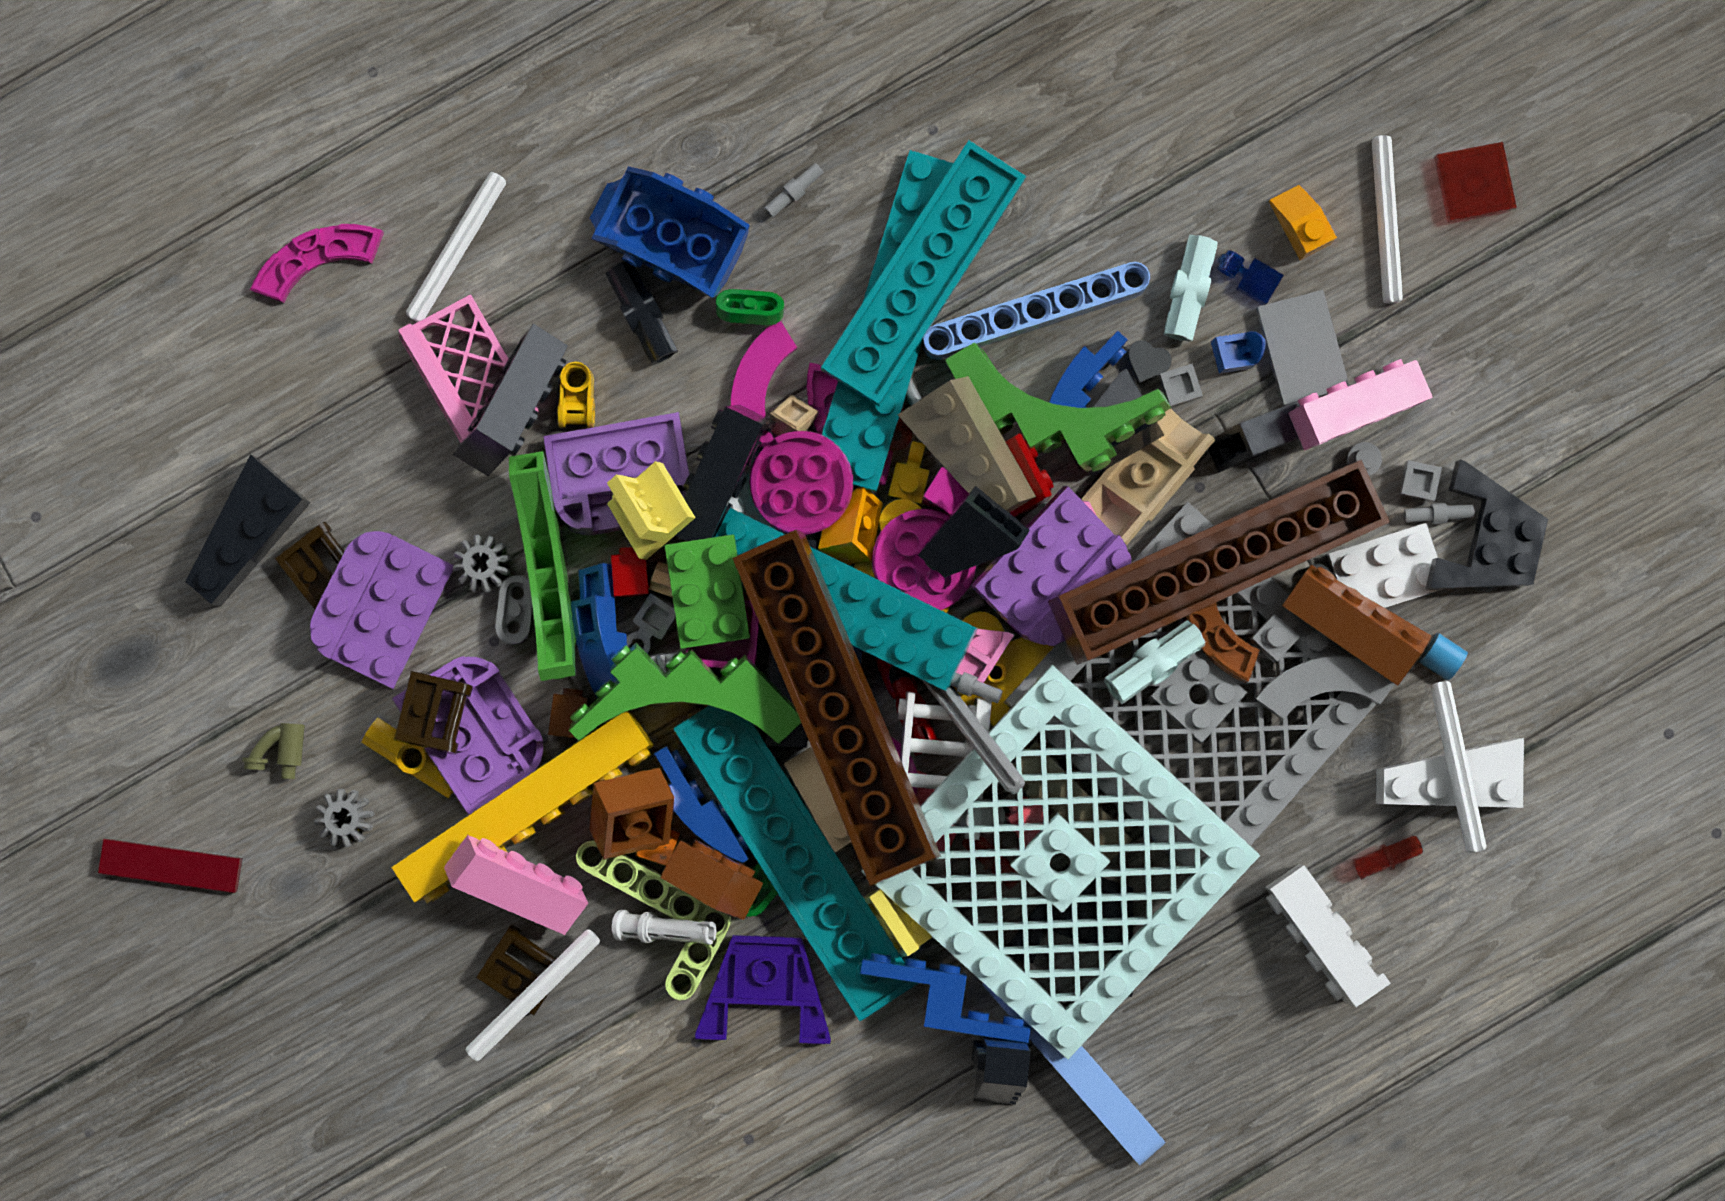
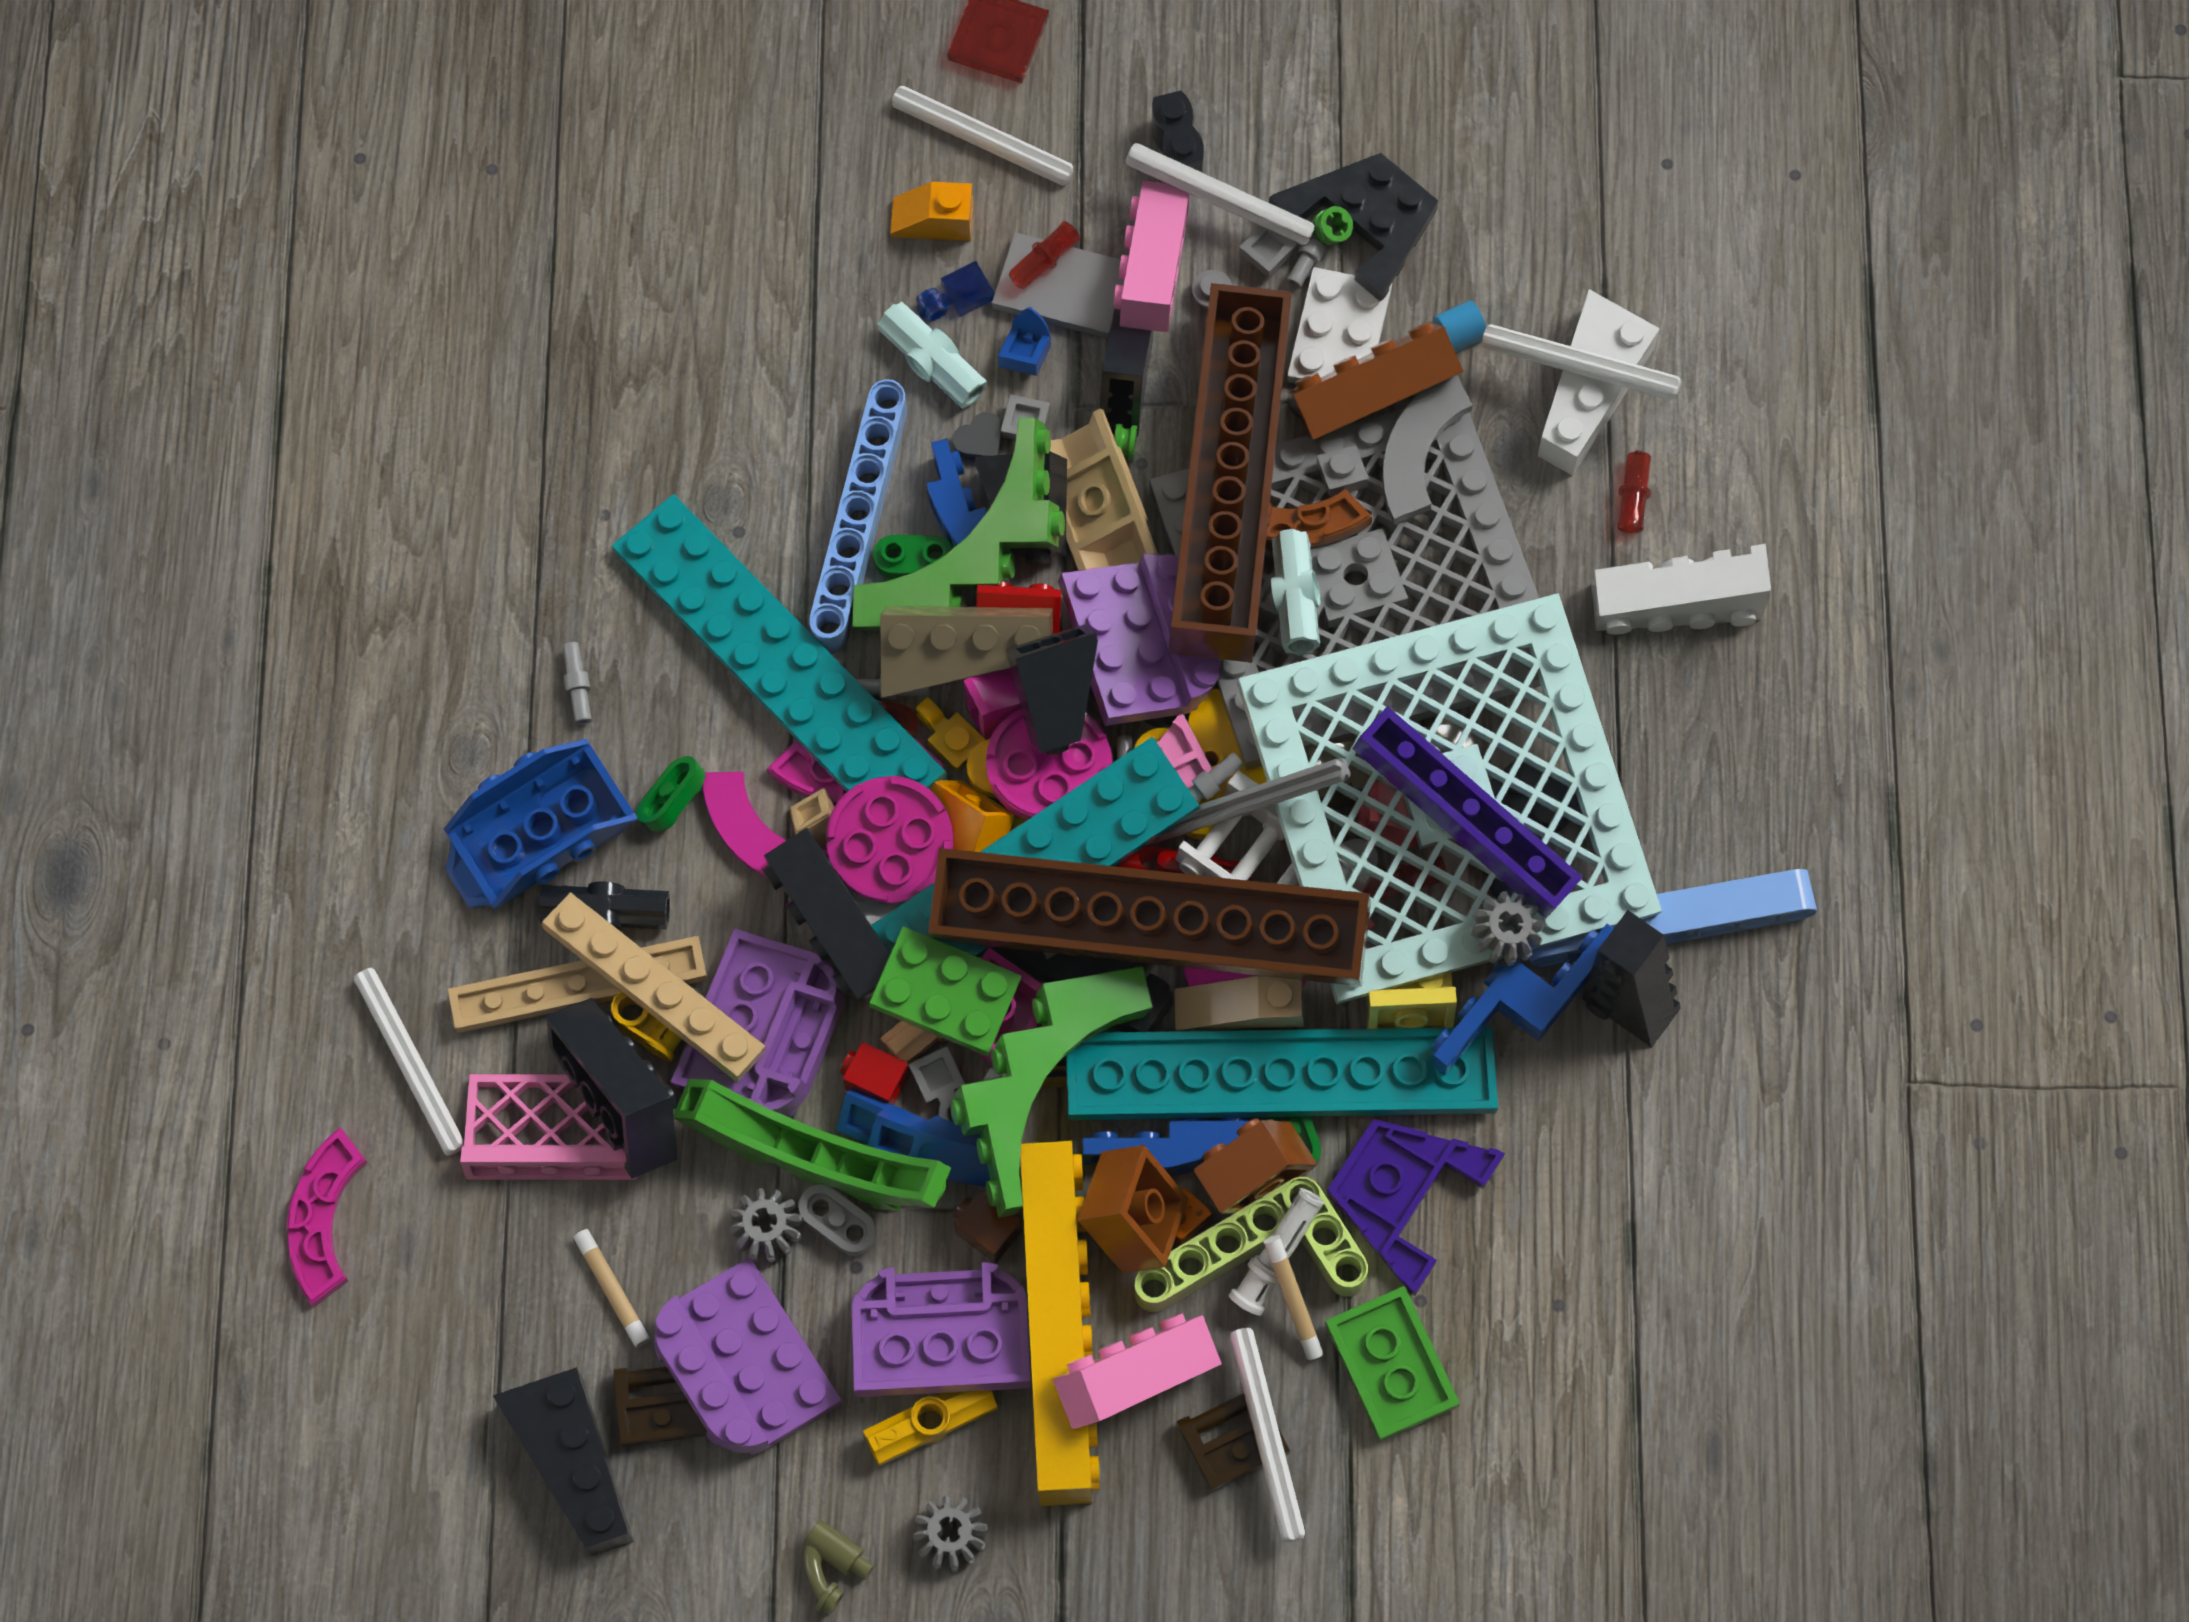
camera: 55 degrees left, 15 degrees down
dark brown plate [394,671,473,755] -> none
light yellow bracket [607,461,695,560] -> none
teal plate [821,140,1027,406] -> none
none -> tan plate [448,936,708,1033]
none -> tan plate [542,892,766,1083]
none -> tan bar [573,1229,651,1348]
none -> green plate [873,535,954,579]
none -> clear red axle [1009,221,1081,289]
none -> bright green bush [1114,424,1137,462]
none -> white axle [1126,143,1315,245]
none -> black brick [1152,90,1204,173]
none -> tan bar [1263,1235,1323,1360]
none -> bright green bush [1312,206,1353,246]
none -> bright green plate [1325,1286,1460,1442]
none -> dark purple brick [1352,706,1583,919]
none -> light grey gear [1470,891,1545,966]

